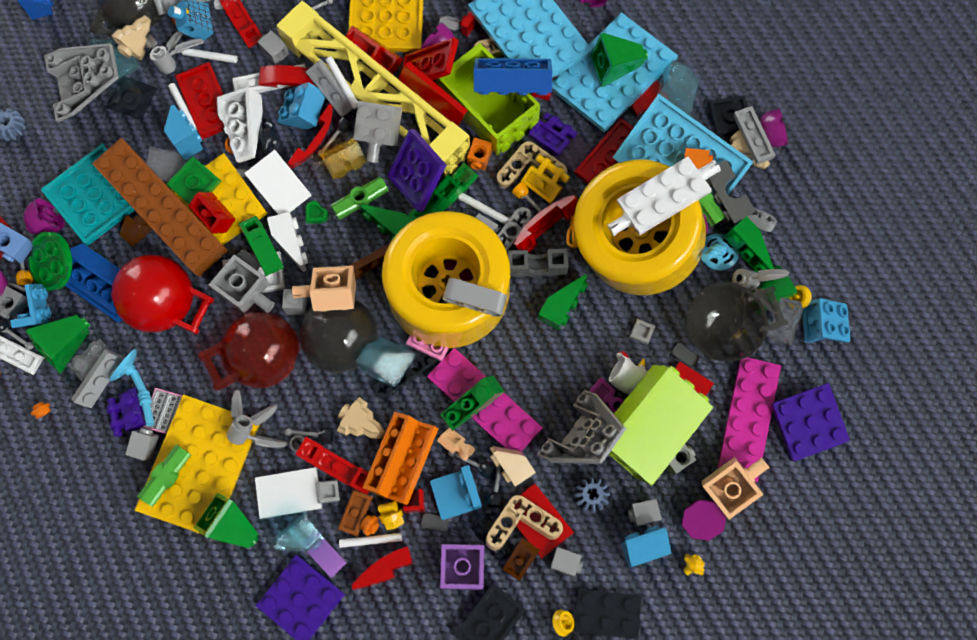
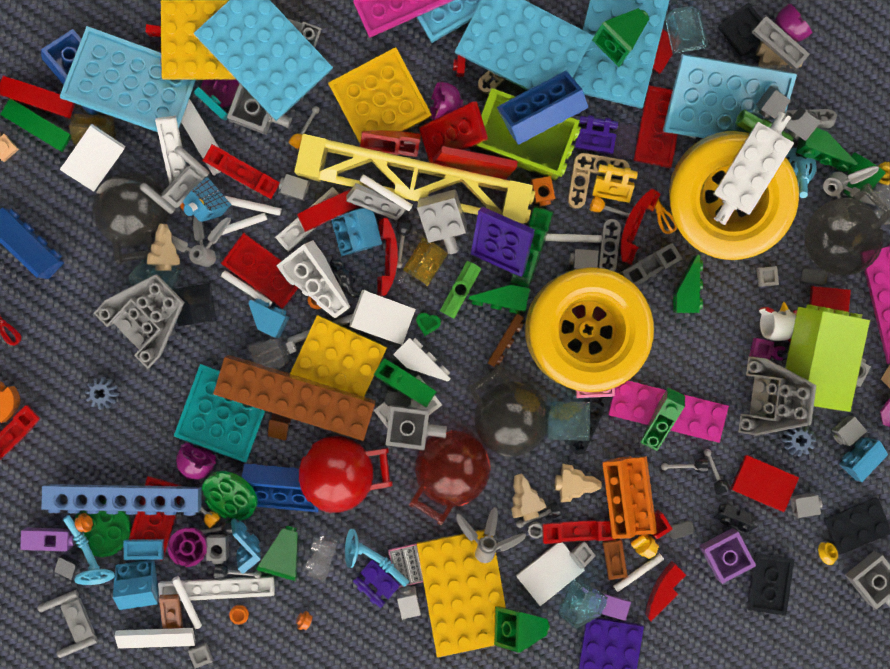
camera: 30 degrees left, 15 degrees up
light grey plate [71,349,124,408] -> none
bright green piece [137,445,192,507] -> none
green tile [167,156,222,204] -> none
red brick [189,192,236,234] -> none
light grey brick [282,289,308,315] -> none
light nougat brick [292,266,356,311] -> none
orange plate [360,515,379,536] -> none
dark azure bracket [430,465,482,520] -> none
light nougat plate [437,427,475,461] -> none
light grey tile [439,15,461,31] -> none
light grey beam [442,278,507,317] -> none
tan beam [486,495,563,550] -> none
tan slope [490,446,536,486] -> none
reddish brown slope [503,538,540,581] -> none
orange brick [684,148,713,169] -> none
none -> white bar [225,196,282,216]
none -> tan rock [511,474,547,521]

